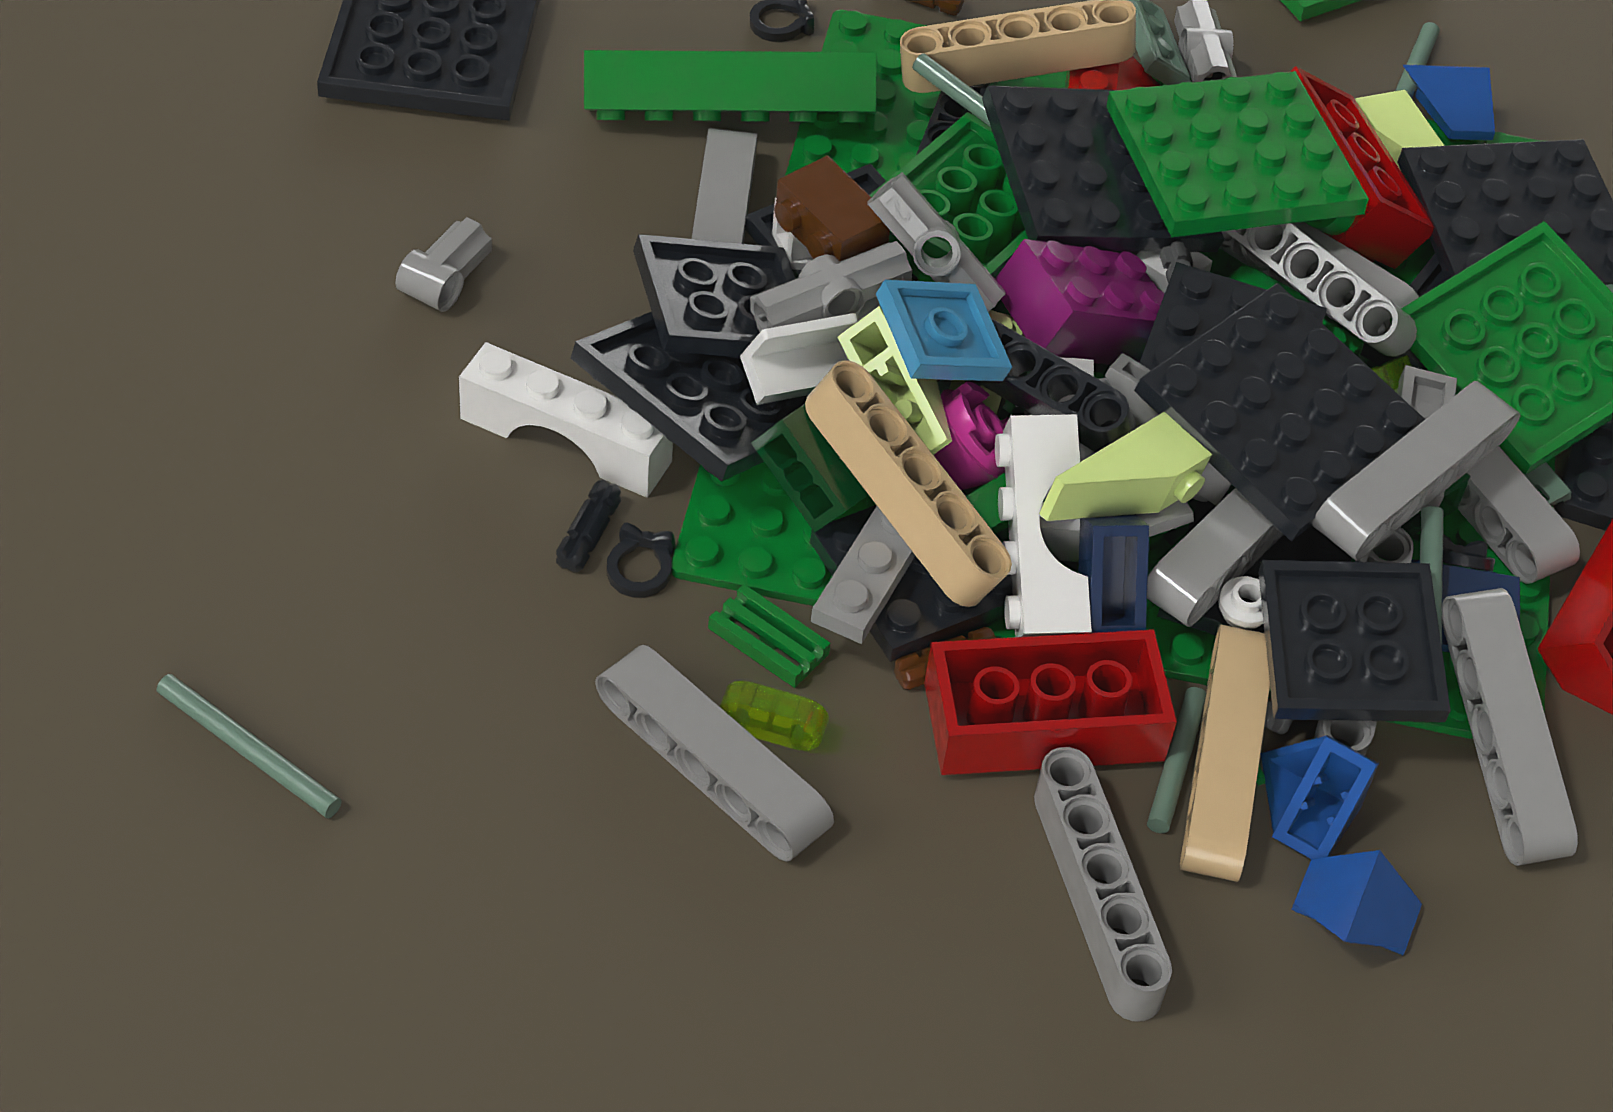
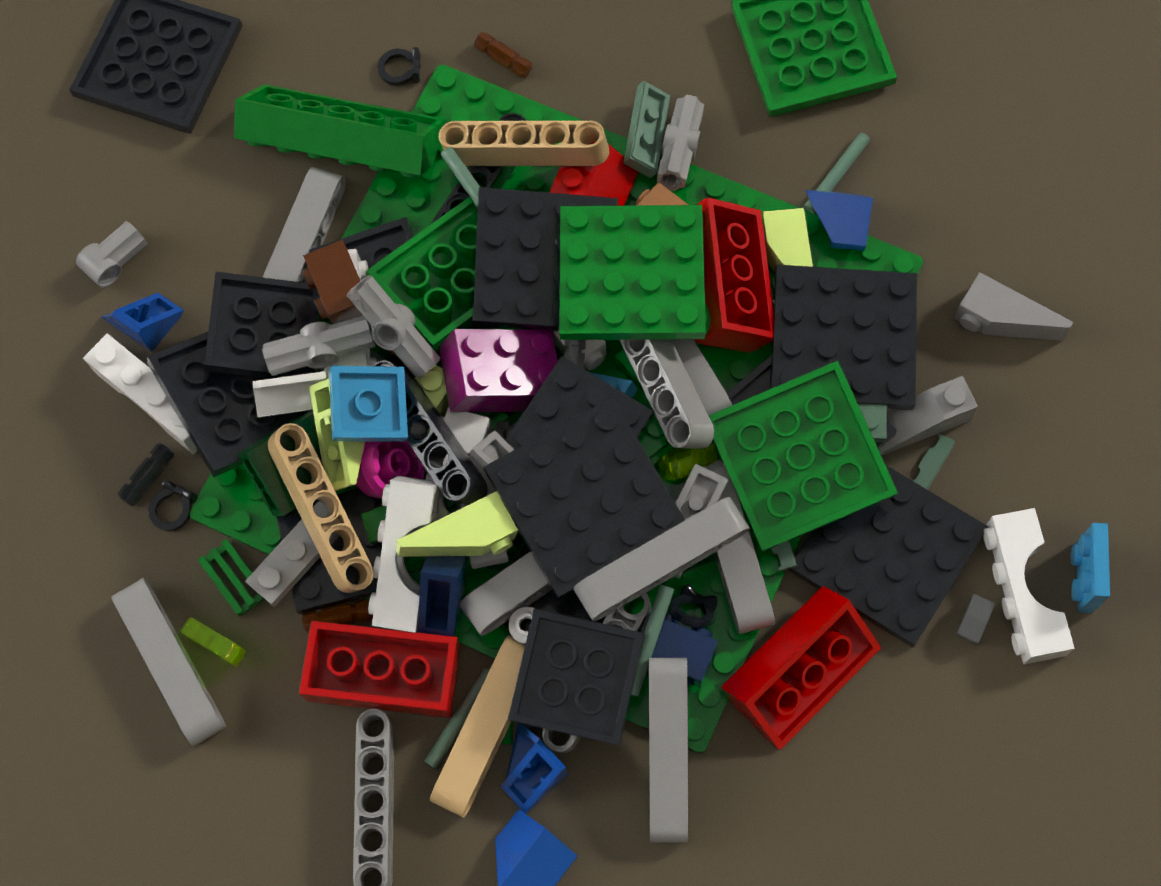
camera: 25 degrees right, 20 degrees up
none -> blue slope [101,293,184,352]

